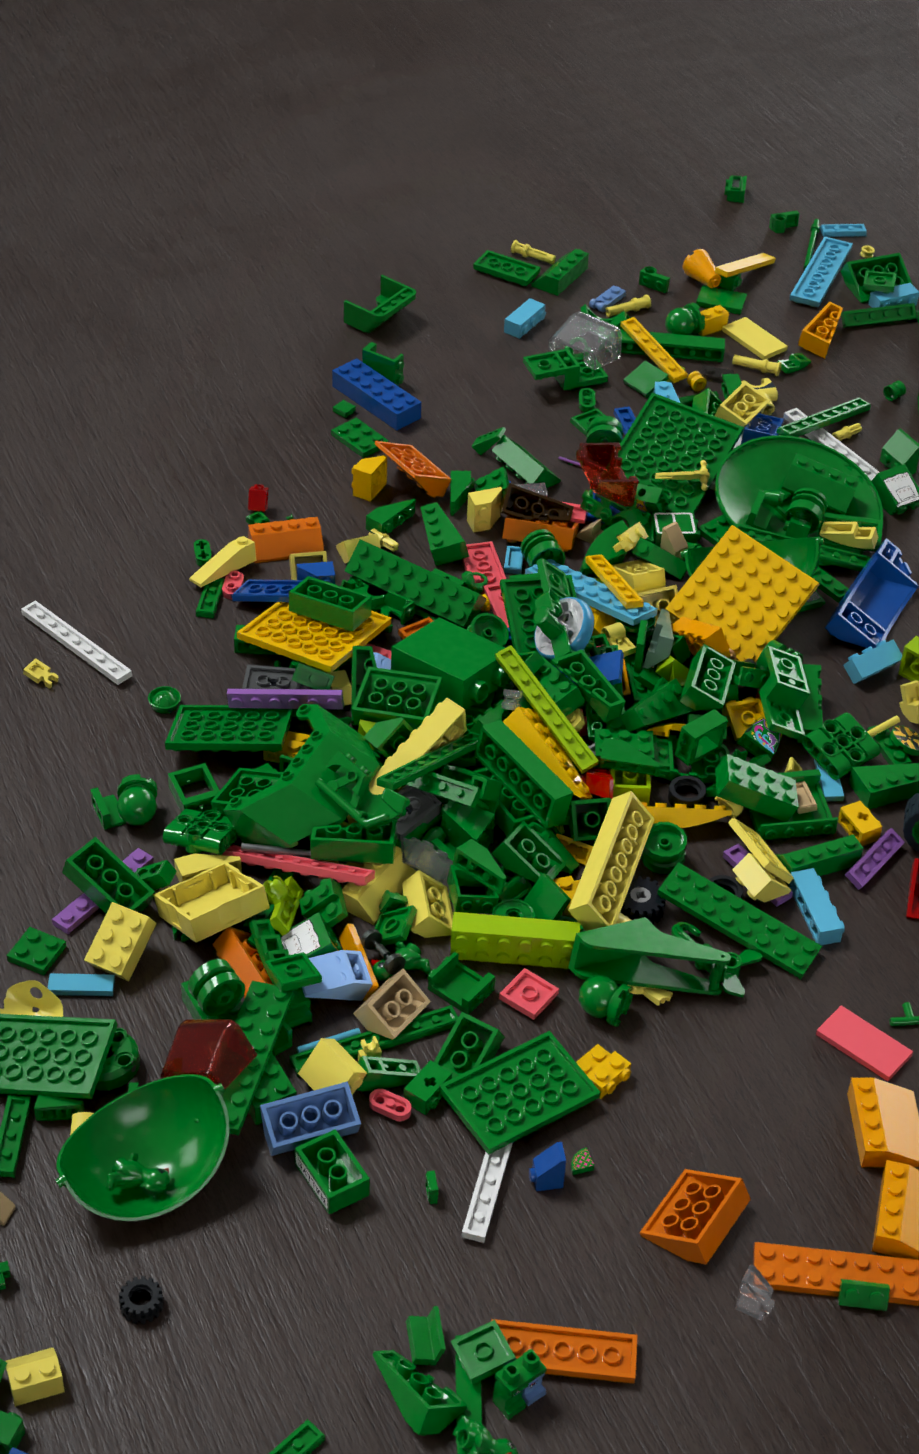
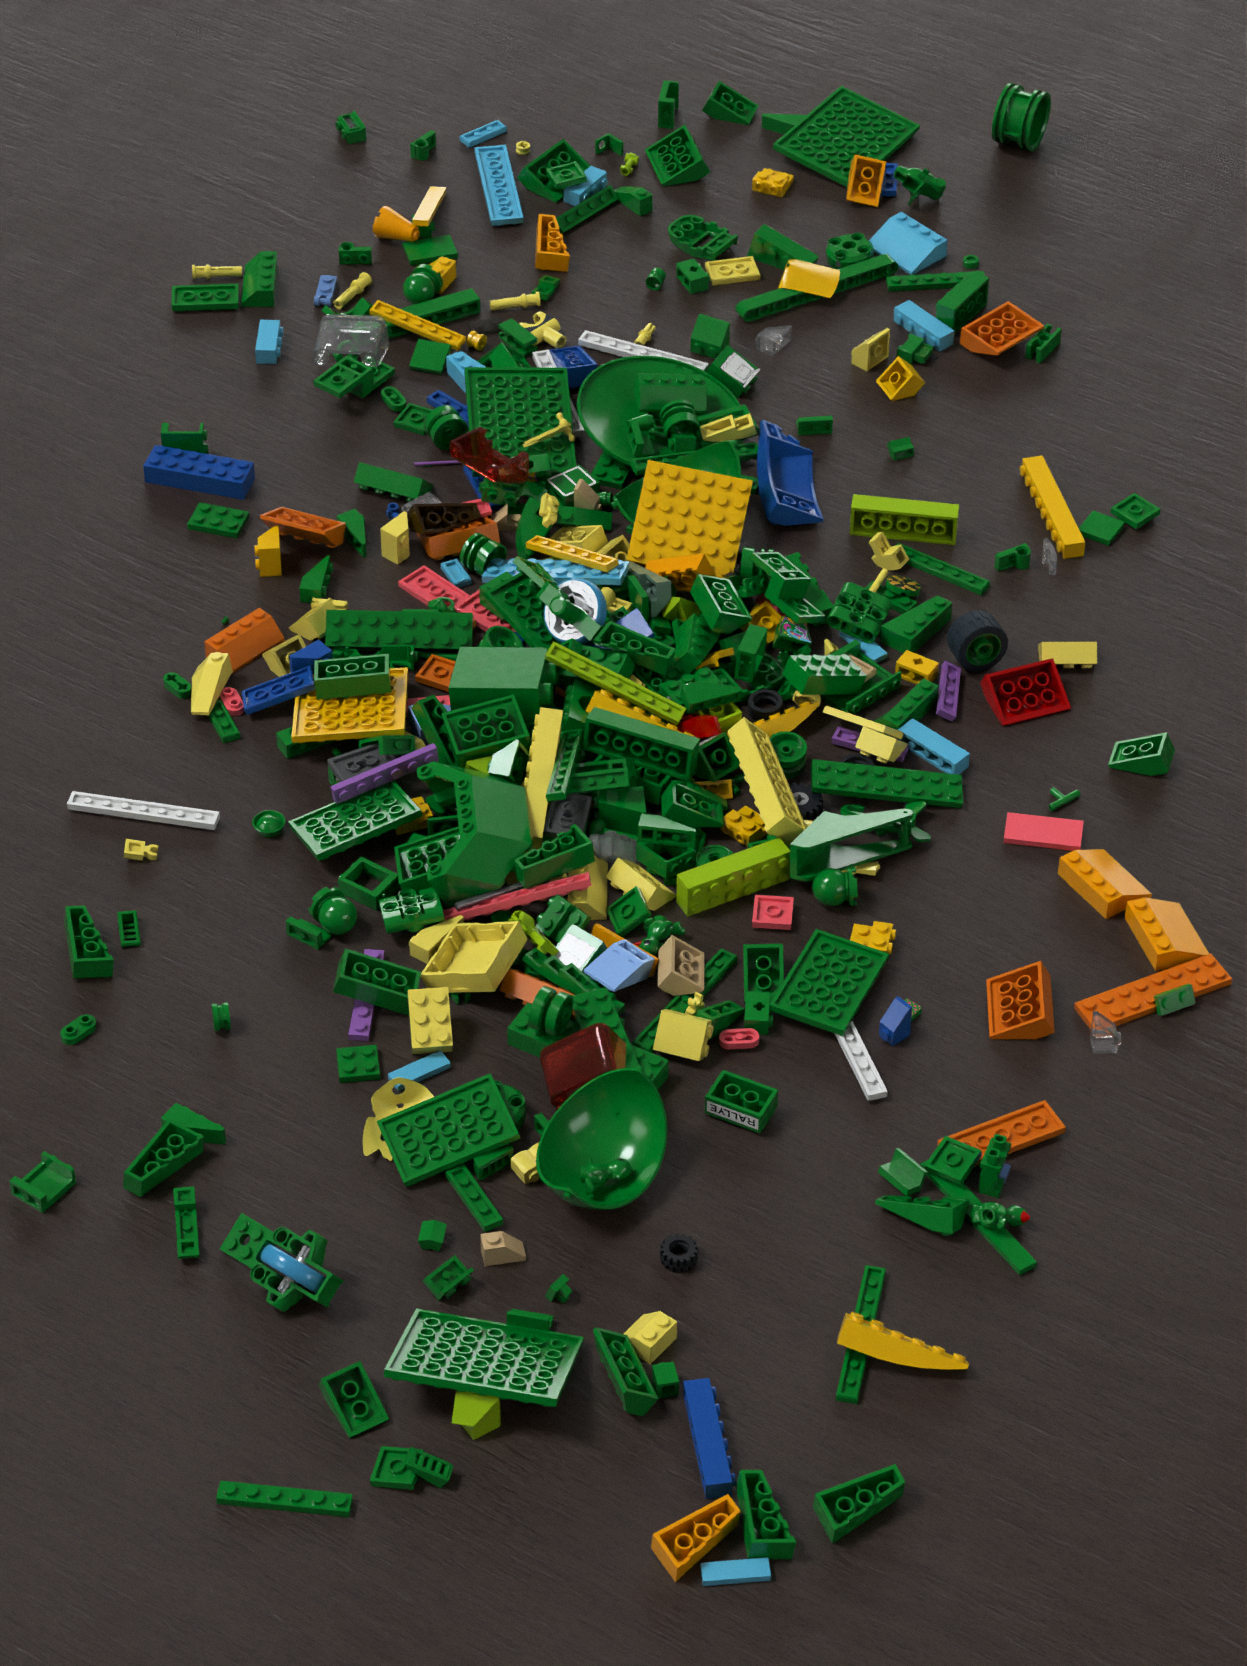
camera: 30 degrees left, 0 degrees up
green piece [135,860,177,892] -> none
green tile [246,511,270,524] -> none
red brick [248,484,269,511] -> none
medium blue slope [260,1081,361,1156] -> none
green tile [264,952,322,992] -> none
medium azure bar [297,1028,361,1053] -> none
green piece [315,751,410,830] -> none
green tile [333,400,356,418] -> none
green windscreen [344,275,416,333] -> none
pearl dark grey wheel [361,929,406,975] -> none
green tile [379,890,408,913] -> none
green wedge [420,502,469,566] -> none
green tile [425,1170,438,1204] -> none
green panel [428,952,496,1015] -> none
green slope [472,427,506,455] -> none
green plate [474,467,509,495] -> none
clear wheel [501,689,523,710] -> none
green tile [524,873,571,920] -> none
light yellow slope [715,381,771,427] -> none
light yellow tile [722,317,788,360] -> none
green tile [776,397,871,437] -> none
green bar [803,219,820,270] -> none
medium azure brick [843,639,902,684] -> none

